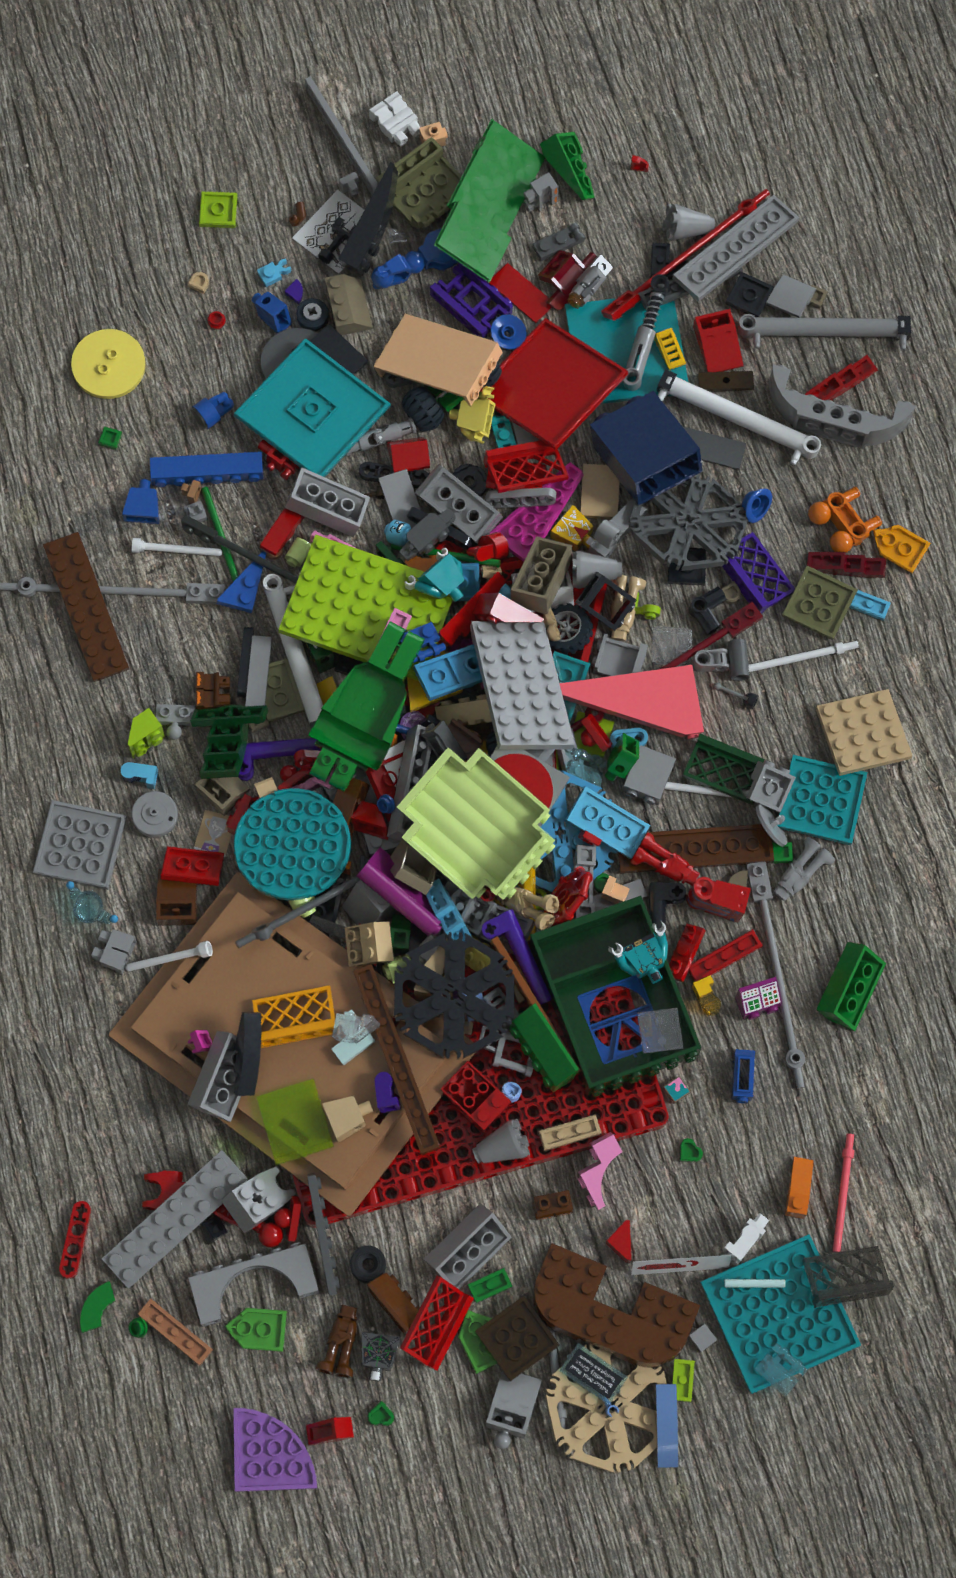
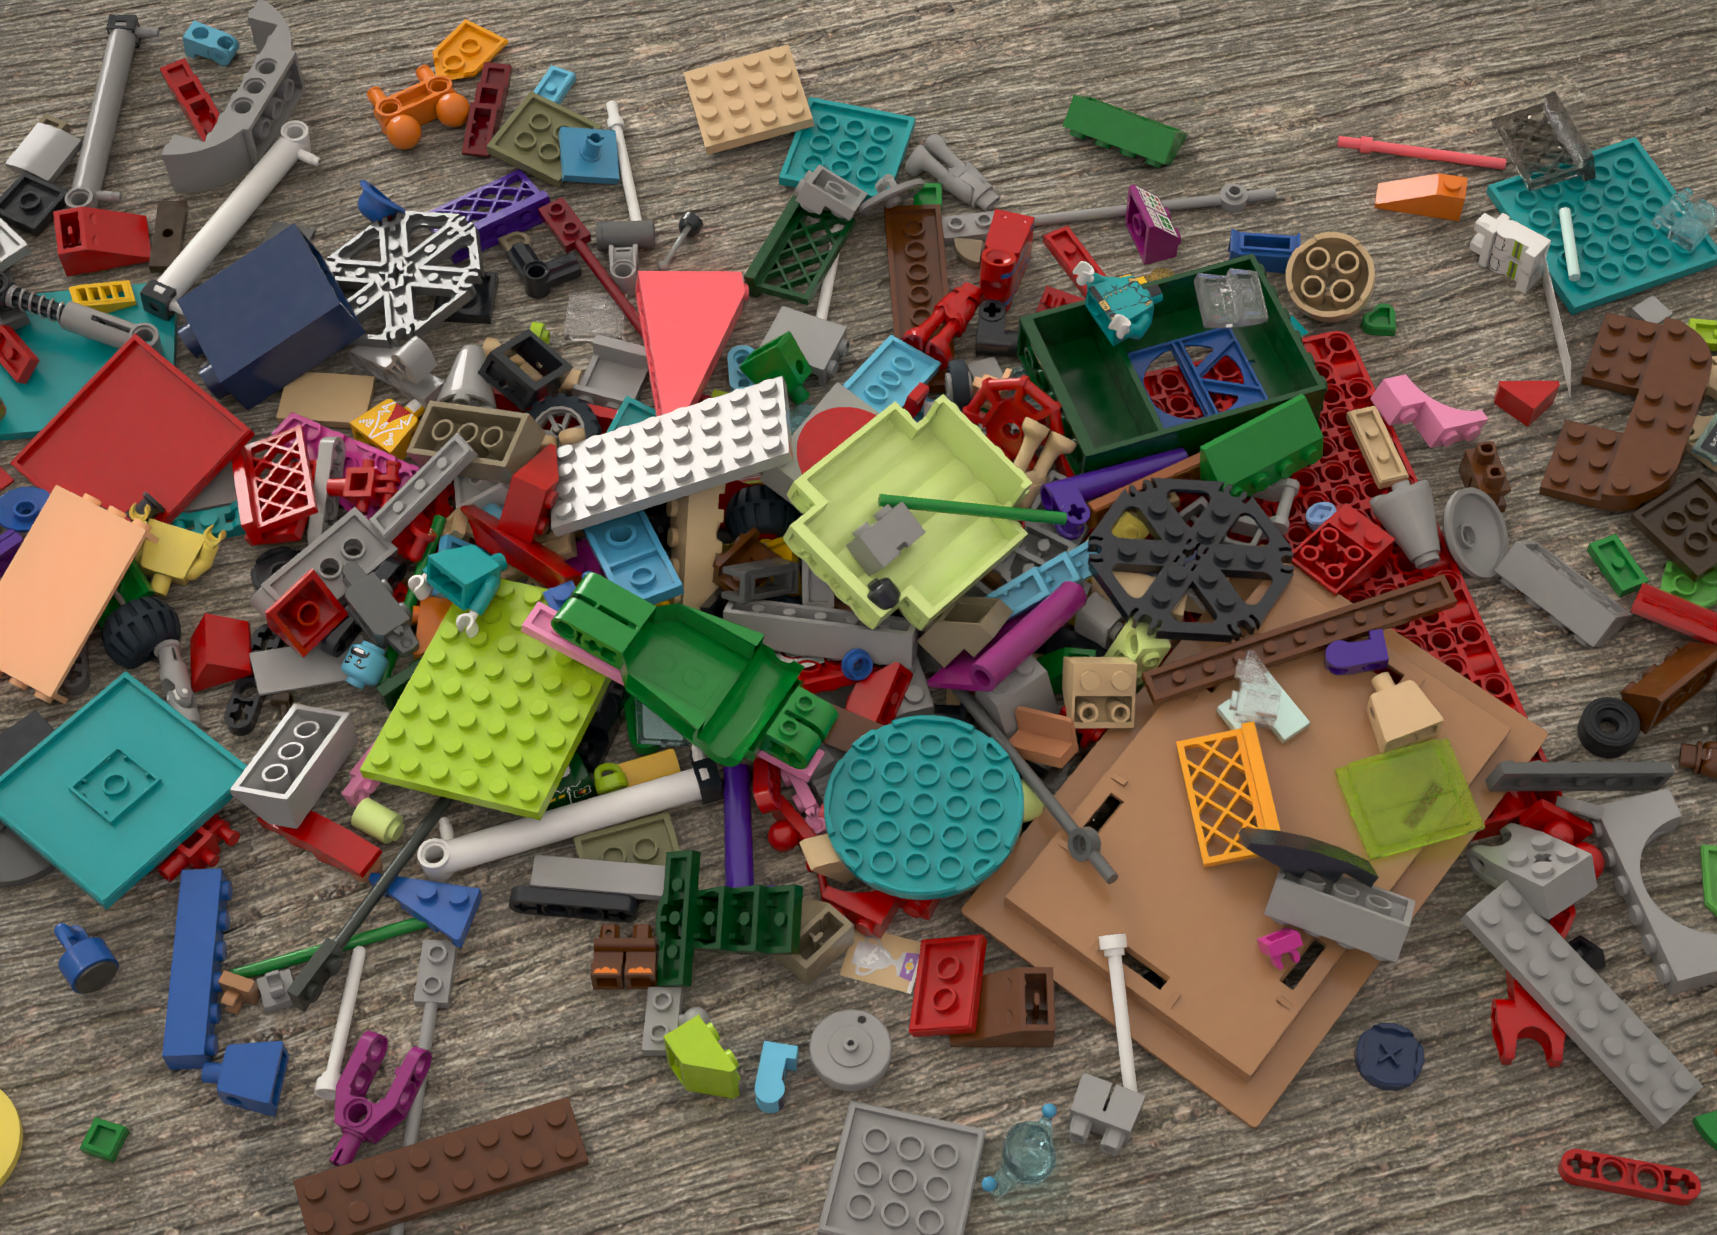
camera: 85 degrees left, 15 degrees down
none -> black bush [125,491,166,523]
none -> medium azure leg [183,20,240,66]
none -> red slope [265,569,349,658]
none -> red piece [326,459,402,515]
none -> magenta piece [329,1030,432,1167]
none -> light grey tile [370,433,478,542]
none -> dark azure tile [559,127,619,185]
none -> lime tile [593,763,628,795]
none -> light grey brick [846,502,925,576]
none -> black piece [867,578,901,610]
none -> green piece [878,494,1067,525]
none -> black wheel [945,360,973,412]
none -> nougat panel [1009,706,1079,768]
none -> tan cylinder [1286,232,1375,323]
none -> dark blue tile [1354,1023,1425,1091]
none -> light grey dish [1443,487,1509,579]
none -> light grey tile [1555,796,1604,820]

